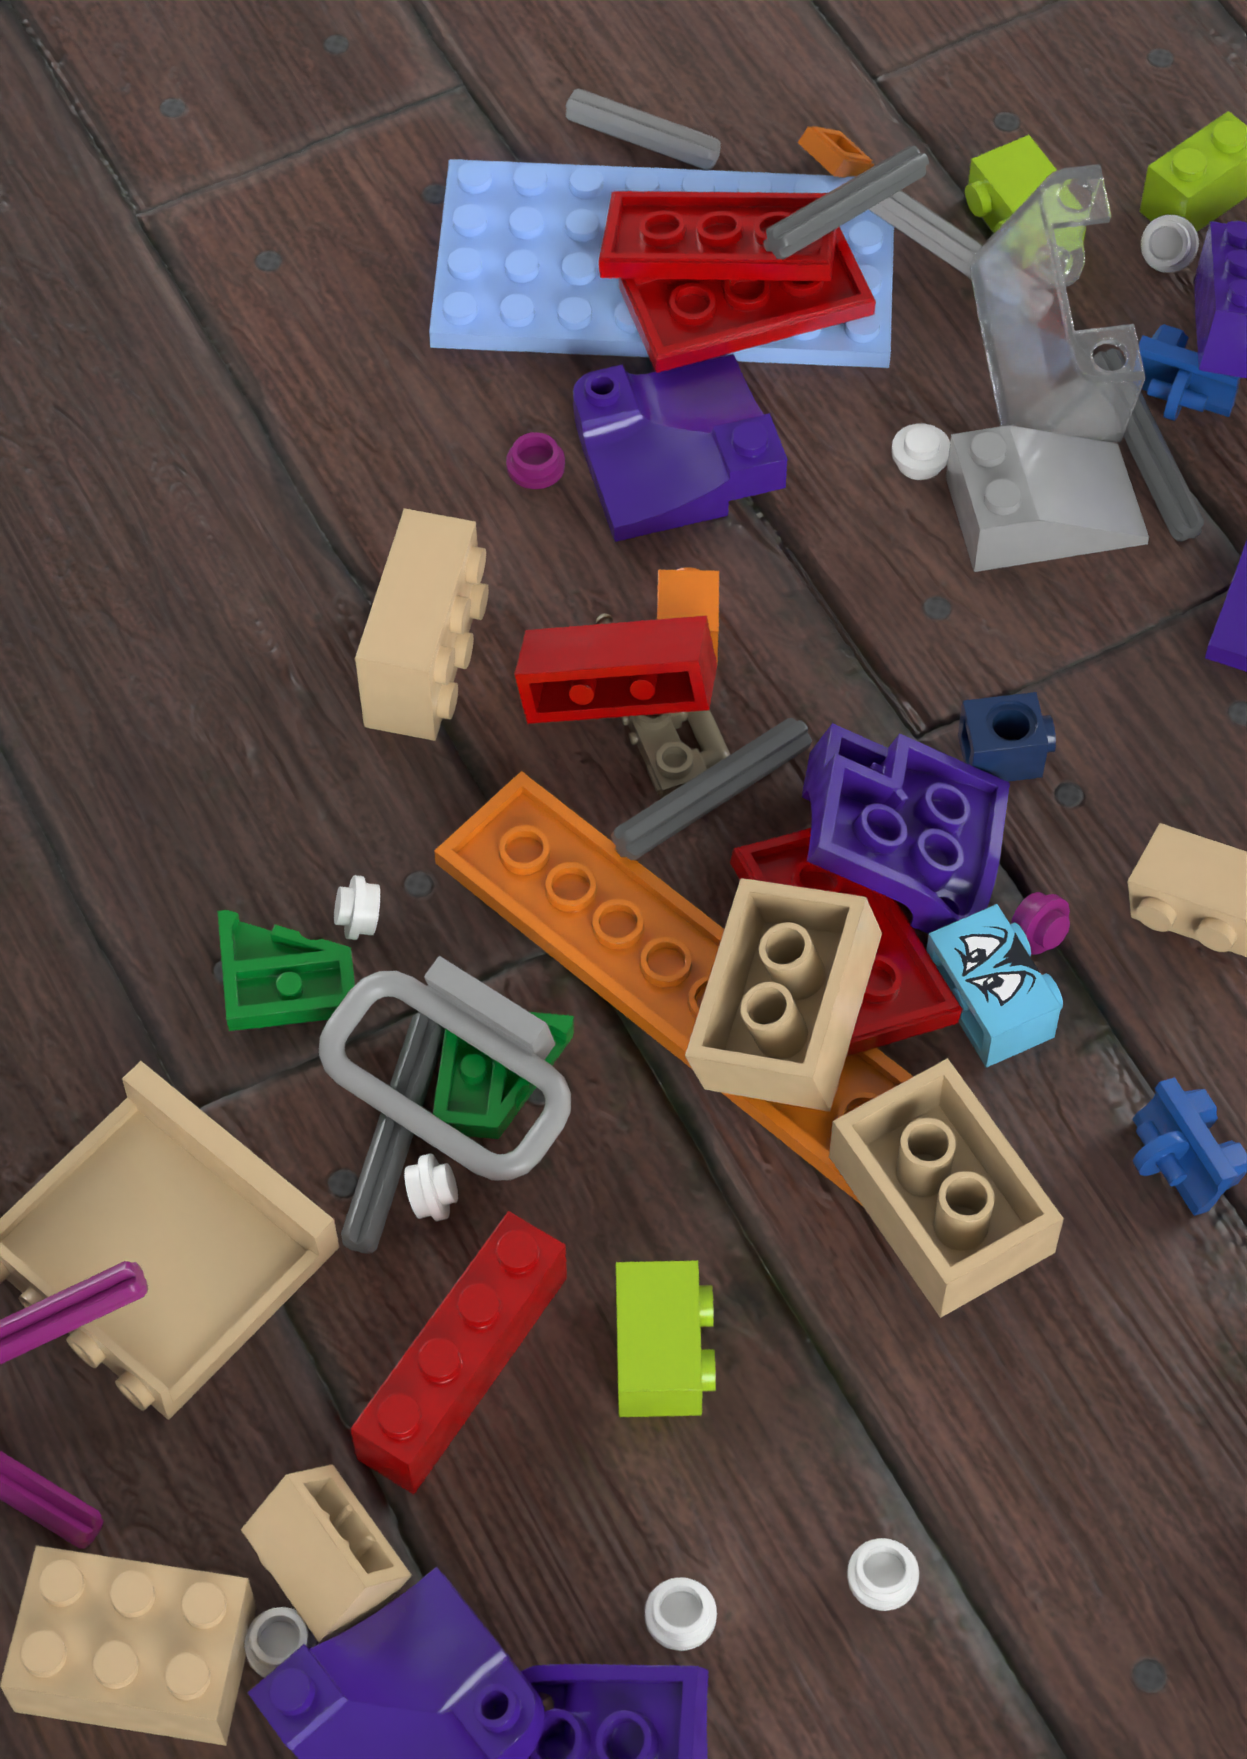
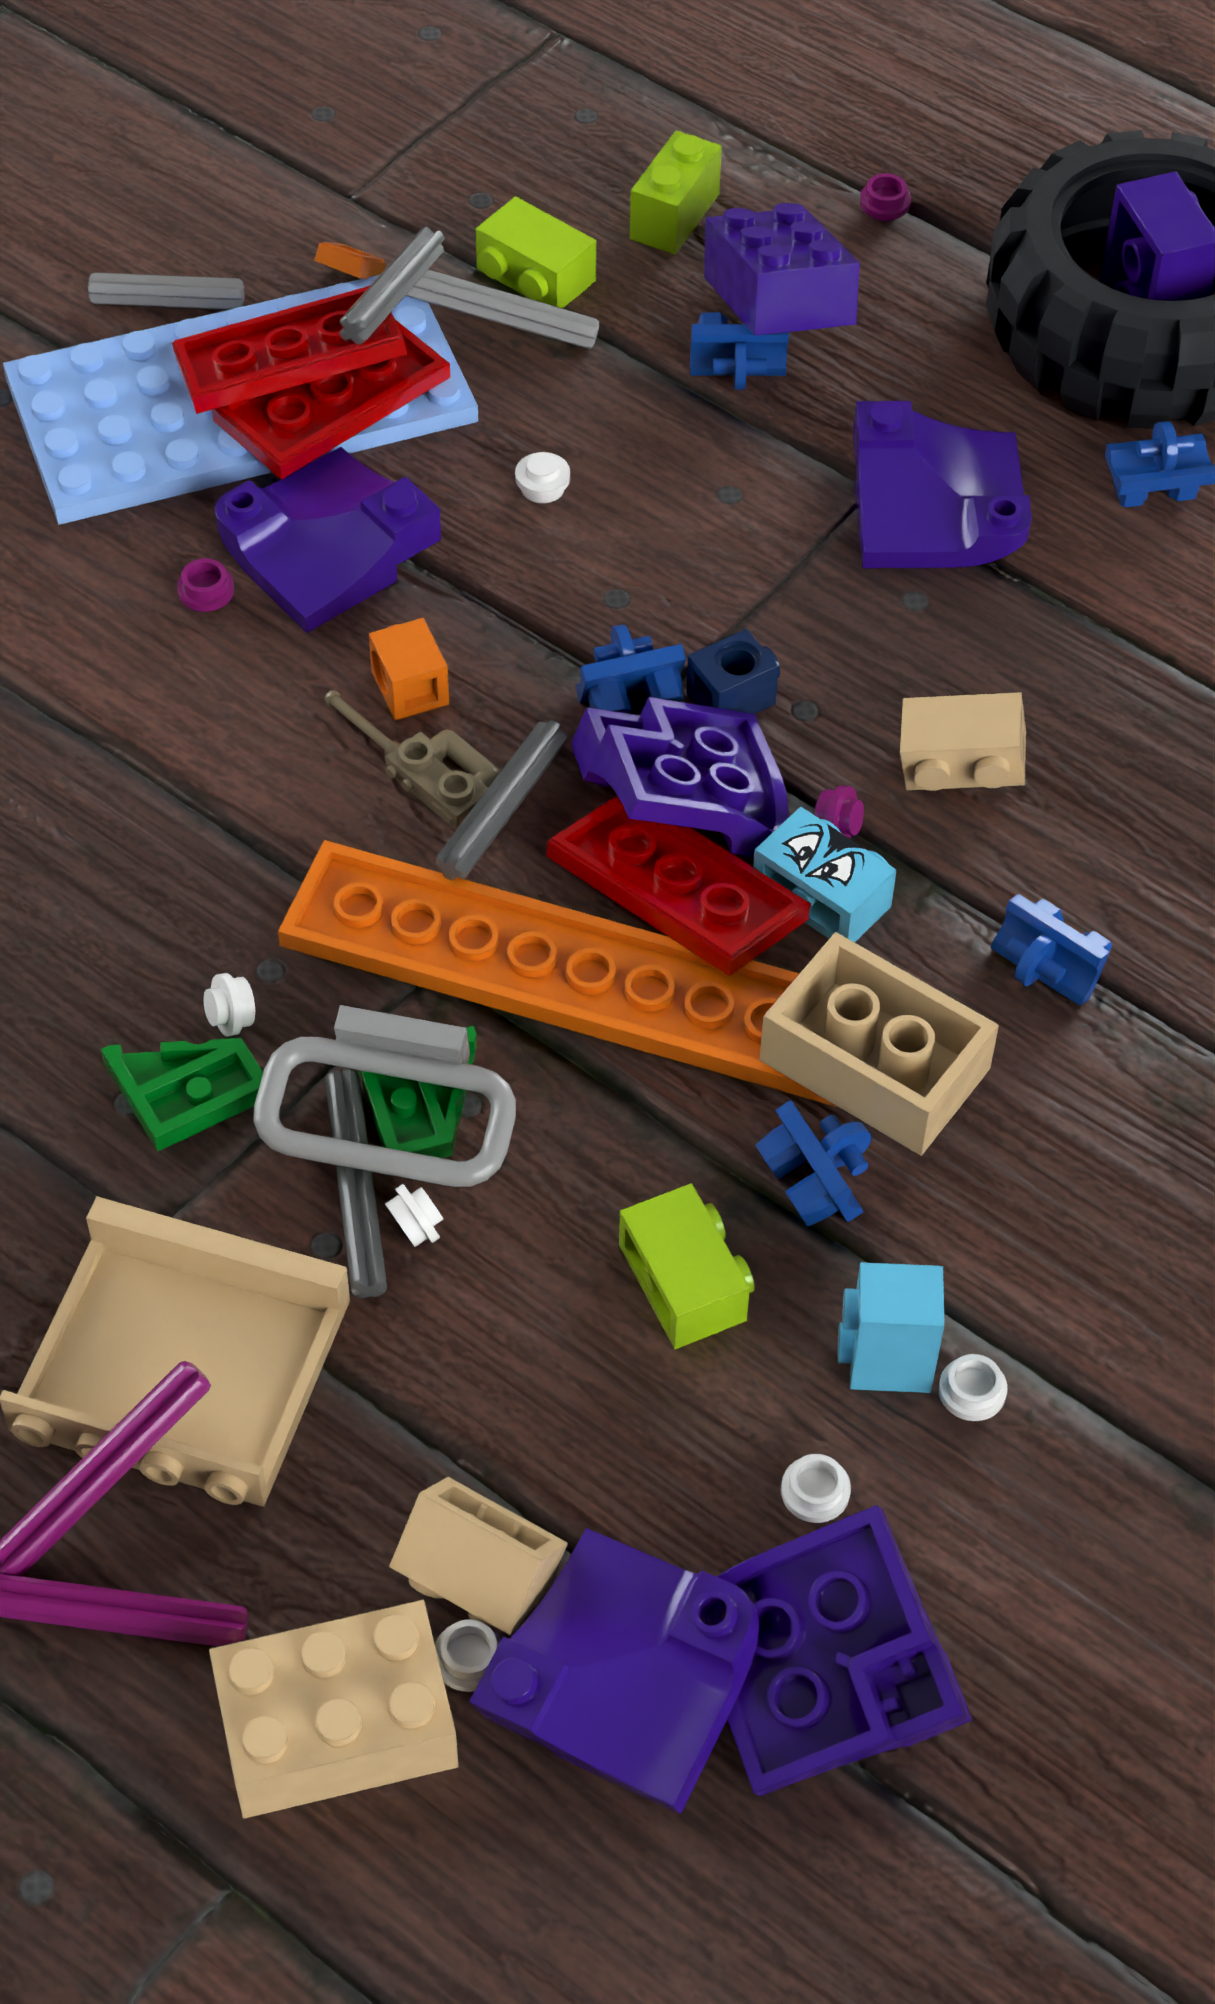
camera: 25 degrees left, 5 degrees down
red brick [351,1211,567,1495] -> none
tan brick [355,508,489,741] -> none
red brick [514,615,717,724] -> none
tan brick [685,878,882,1111] -> none
light grey slope [946,425,1149,572] -> none
clear windscreen [970,164,1145,443] -> none
dark grey axle [1091,348,1204,542] -> none
white plate [1141,215,1199,273] -> none
none -> blue hips [575,624,686,714]
none -> blue hips [755,1100,872,1226]
none -> medium azure brick [837,1262,944,1393]

